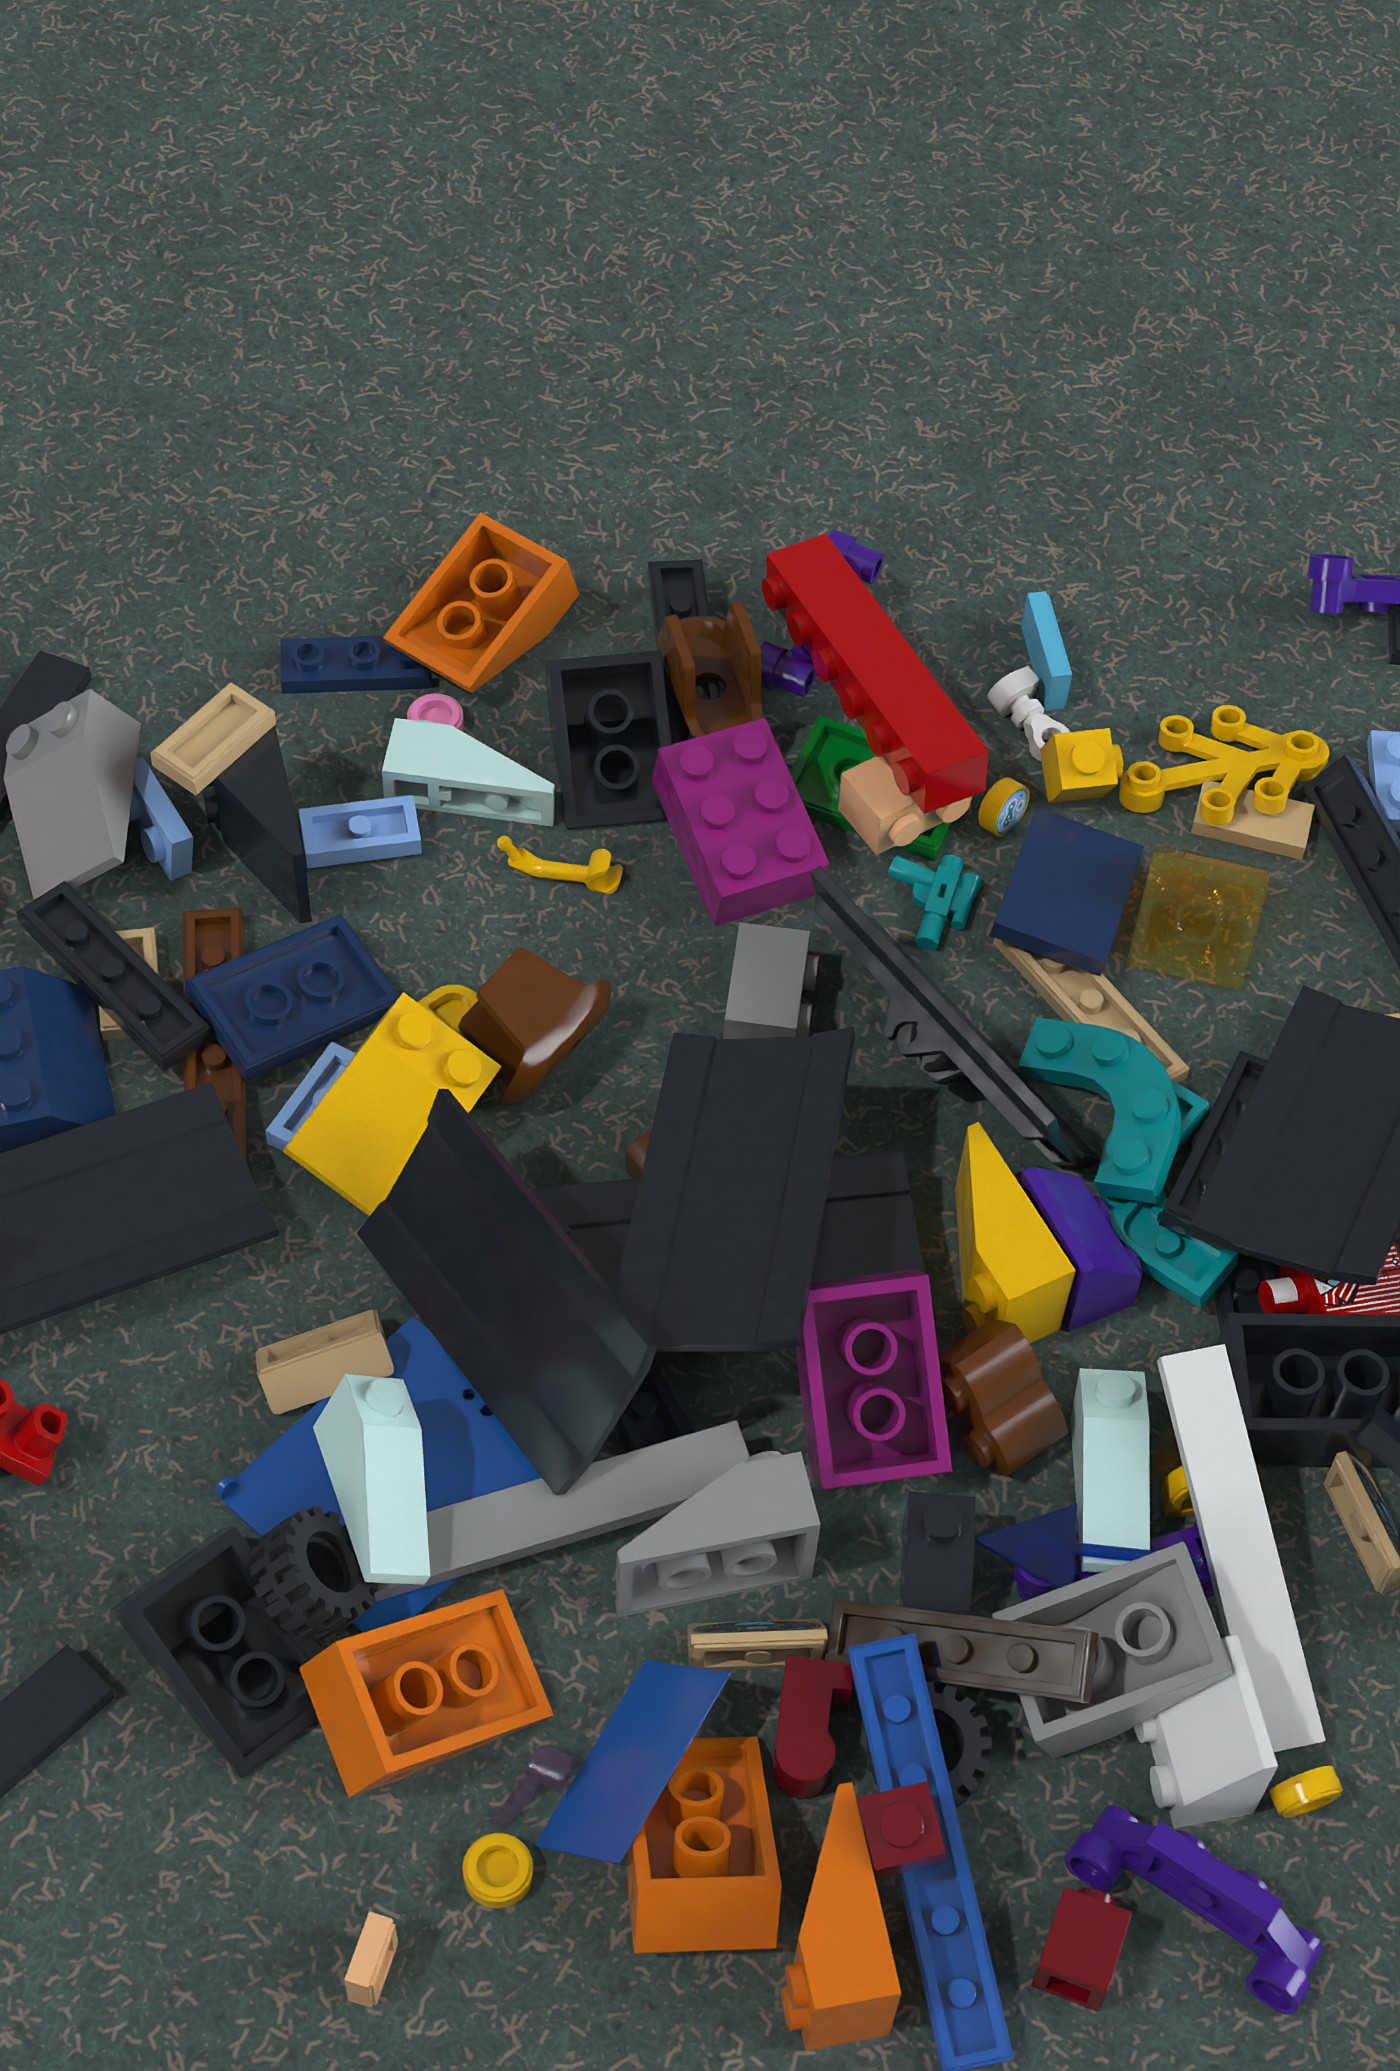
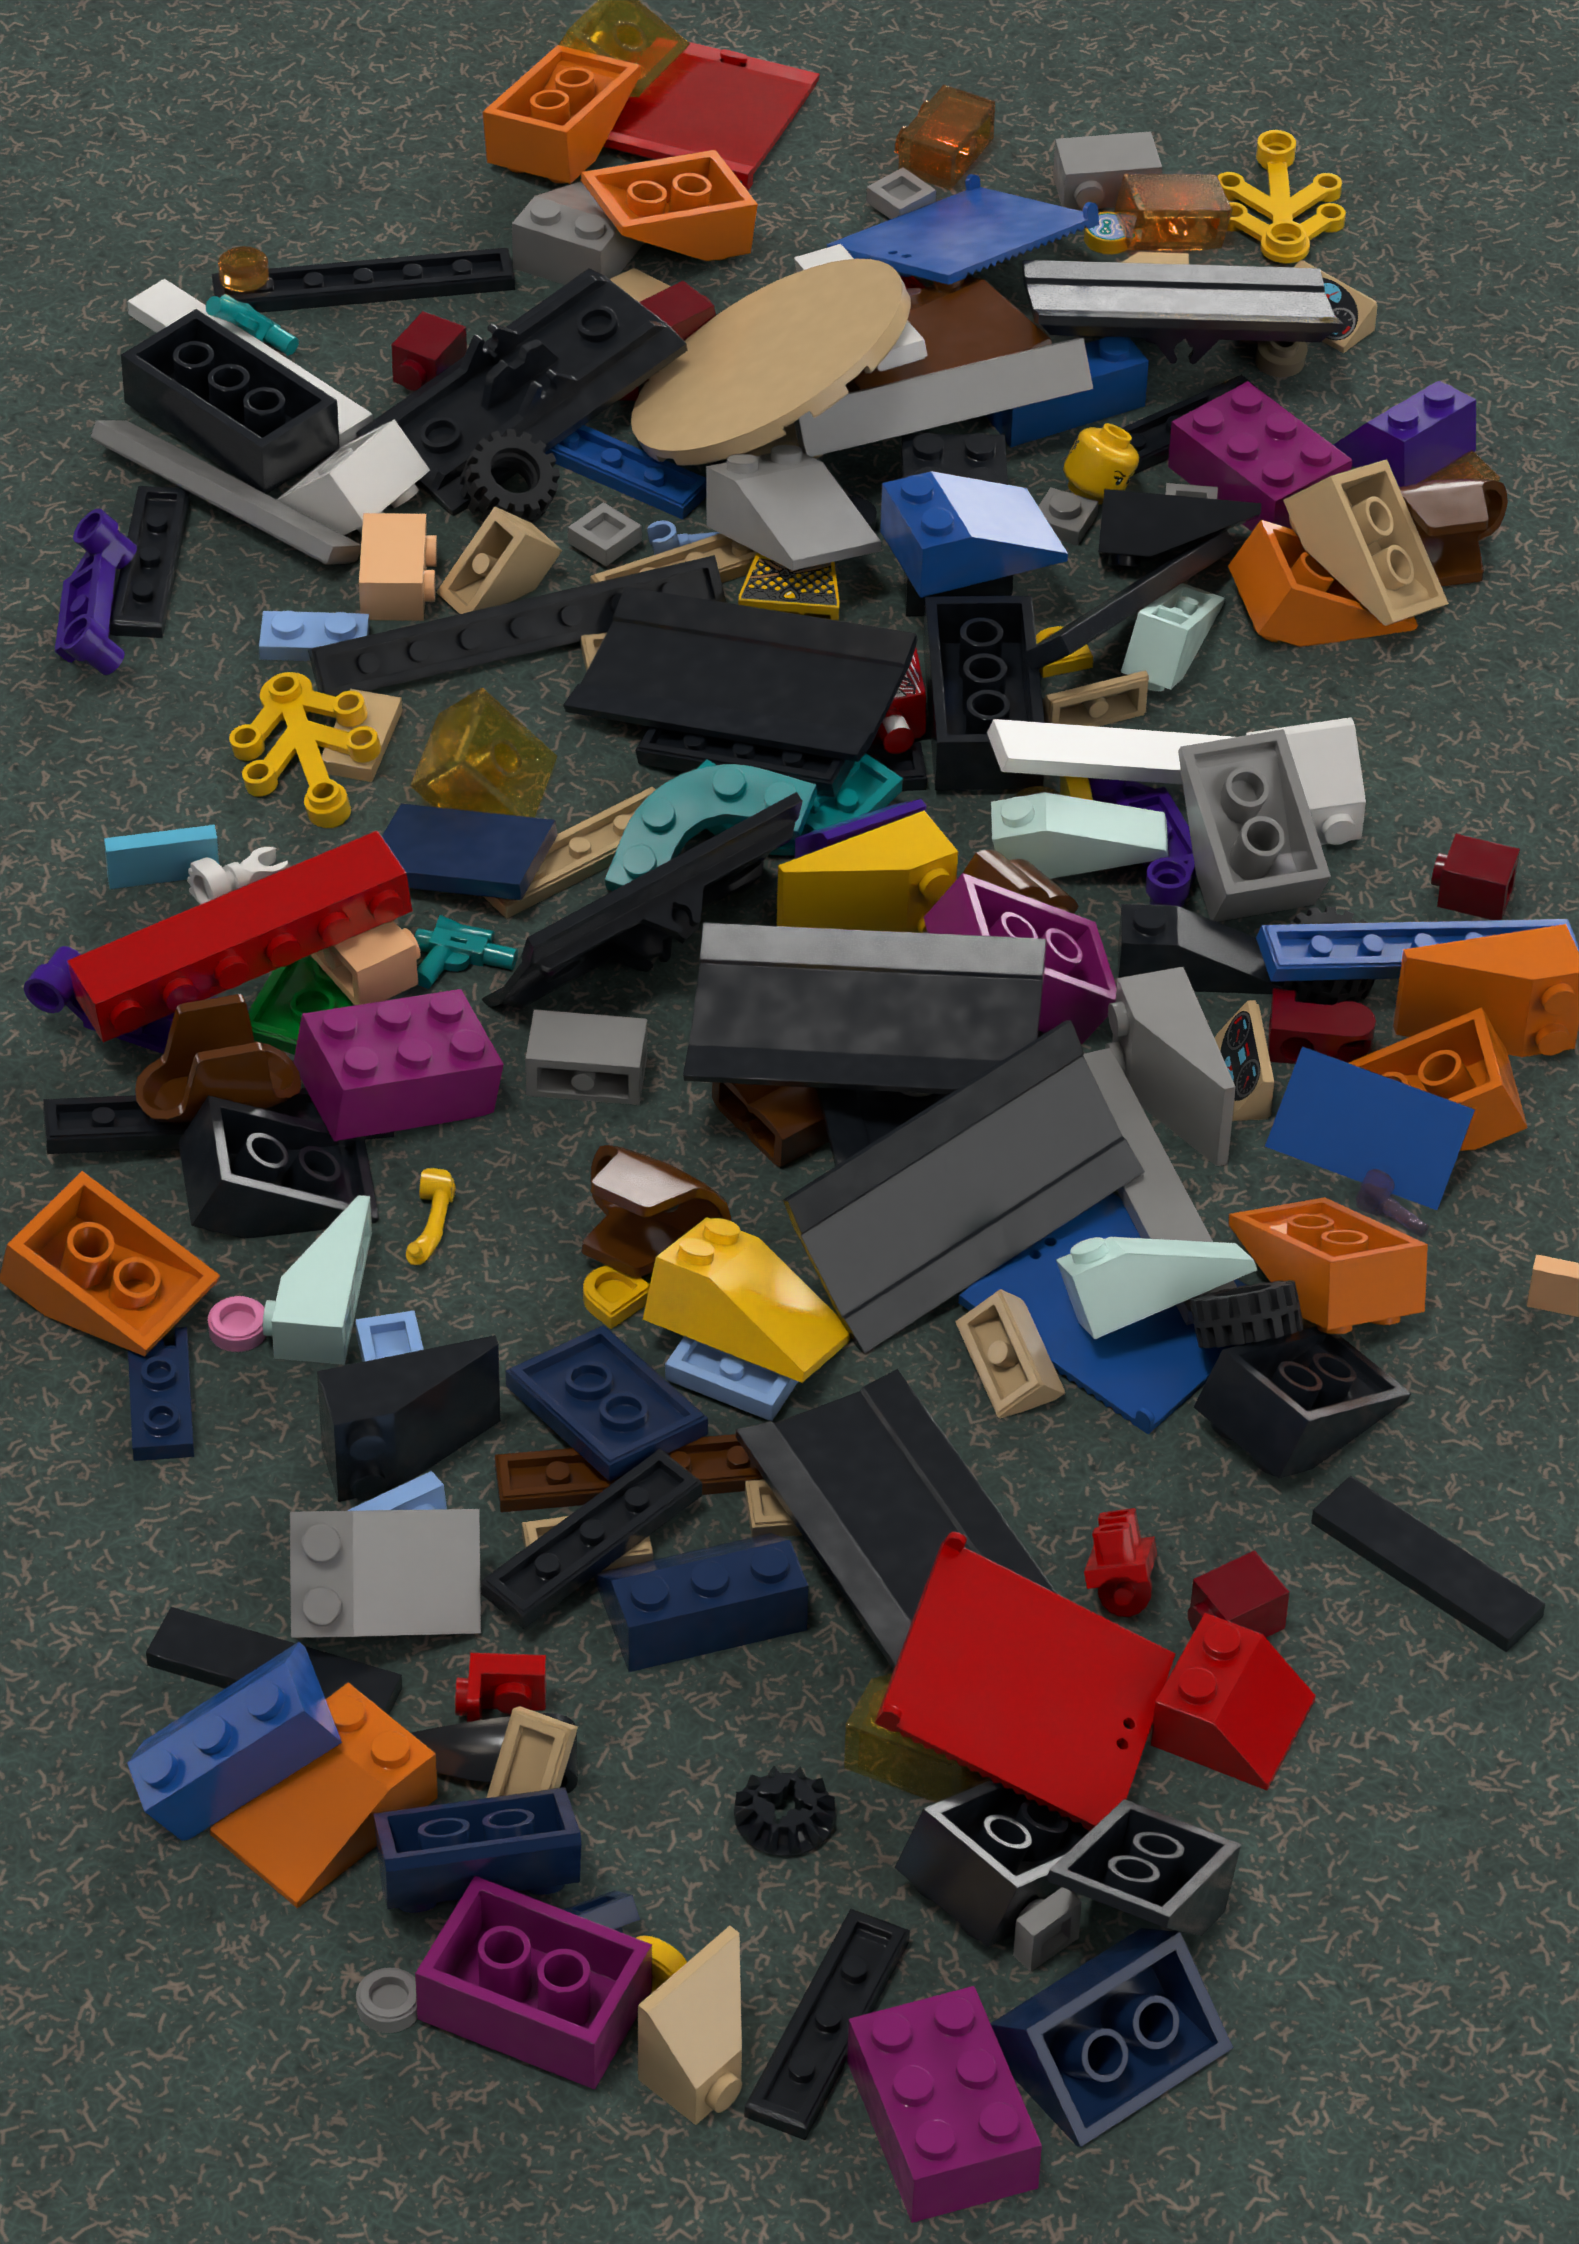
camera: 90 degrees left, 10 degrees down
tan tile [150,682,276,795] -> none
yellow tile [463,1833,533,1908] -> none
dark brown tile [825,1599,1099,1704] -> none
dark red brick [857,1781,946,1879] -> none
clear blue piece [975,1503,1203,1589] -> none
yellow brick [1040,728,1123,803] -> none
dark purple plate [1064,1805,1324,2014] -> none

